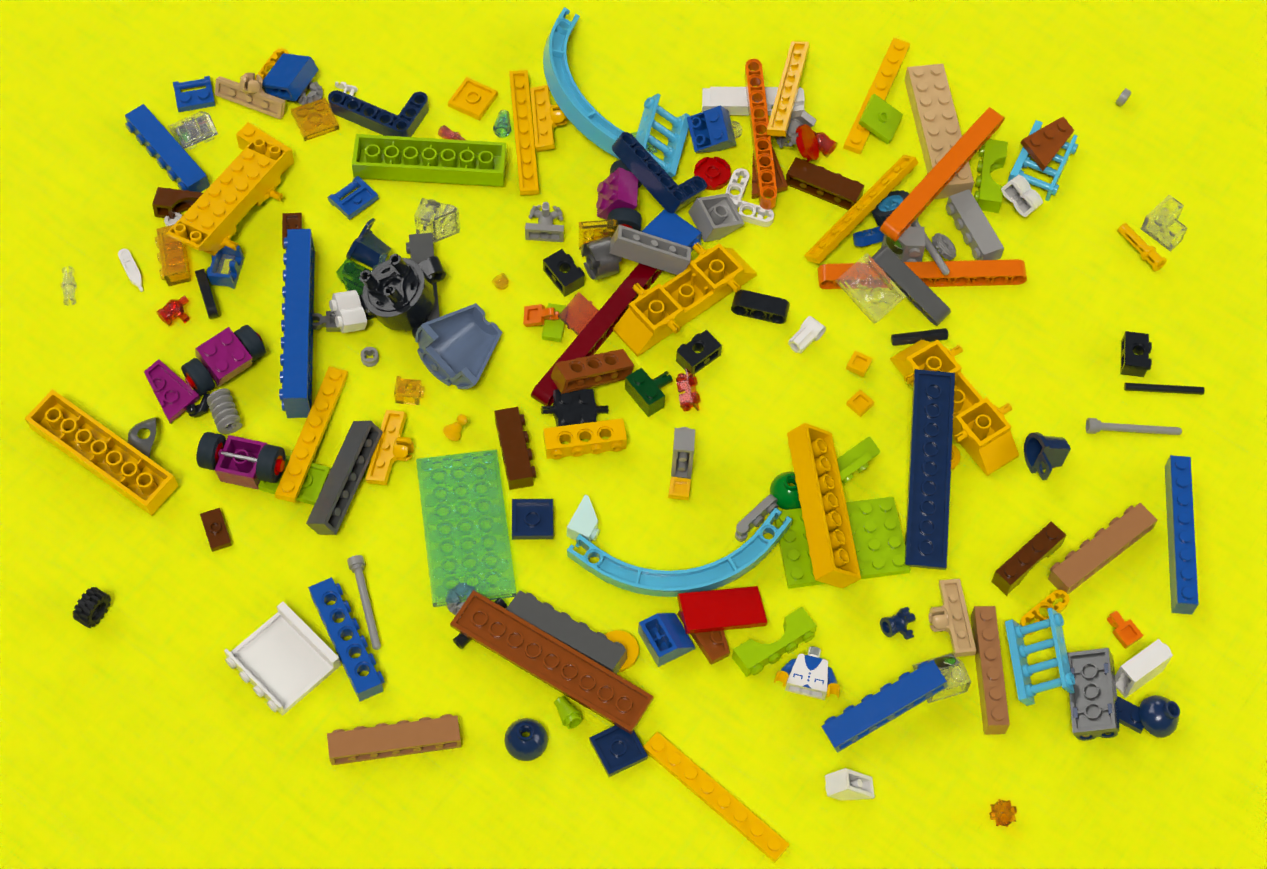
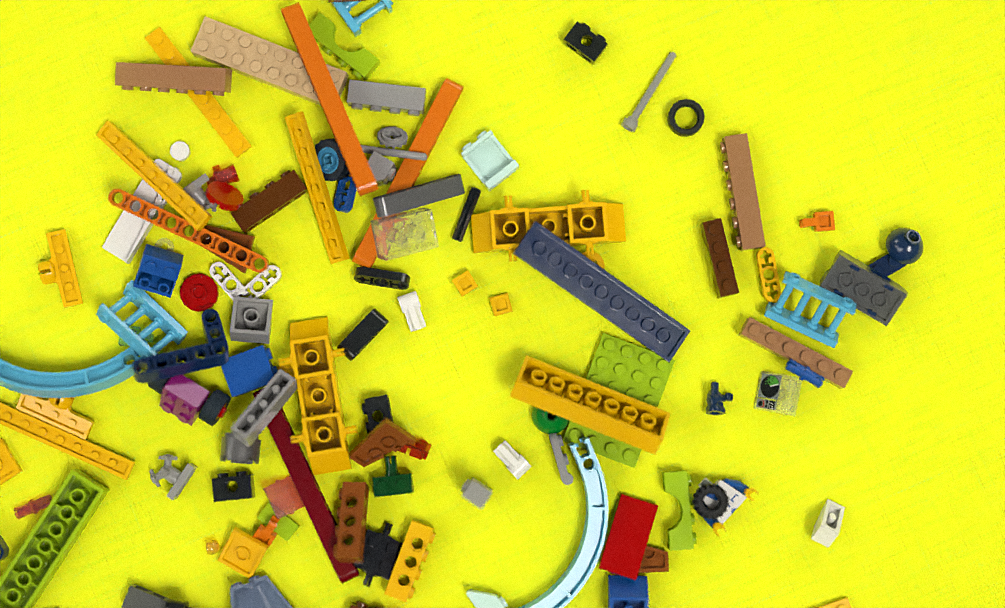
camera: 60 degrees left, 25 degrees up
clear slope [414,198,460,243] -> none
clear light blue cone [493,110,511,138] -> none
clear yellow plate [578,219,618,250] -> none
yellow plate [668,476,691,501] -> none
blue brick [822,660,948,753] -> none
lime bracket [837,437,880,484] -> none
lime plate [859,94,903,144] -> none
tan plate [929,579,976,657] -> none
clear orange gear [989,799,1017,827] -> none
white brick [1001,175,1043,217] -> none
container [1024,432,1071,480] -> none
white brick [1115,639,1173,698] -> none
black bar [1124,383,1204,395] -> none
blue brick [1165,455,1199,615] -> none
none -> yellow plate [38,229,83,308]
none -> medium nougat brick [115,62,232,96]
none -> white tile [170,141,190,161]
none -> yellow tile [218,527,269,579]
none -> dark orange wing [349,418,416,467]
none -> black beam [354,267,410,290]
none -> light aqua panel [461,130,519,191]
none -> white piece [493,440,532,479]
none -> black tyre [667,99,705,137]
none -> black tyre [692,483,729,520]
none -> blue pin [785,358,825,388]

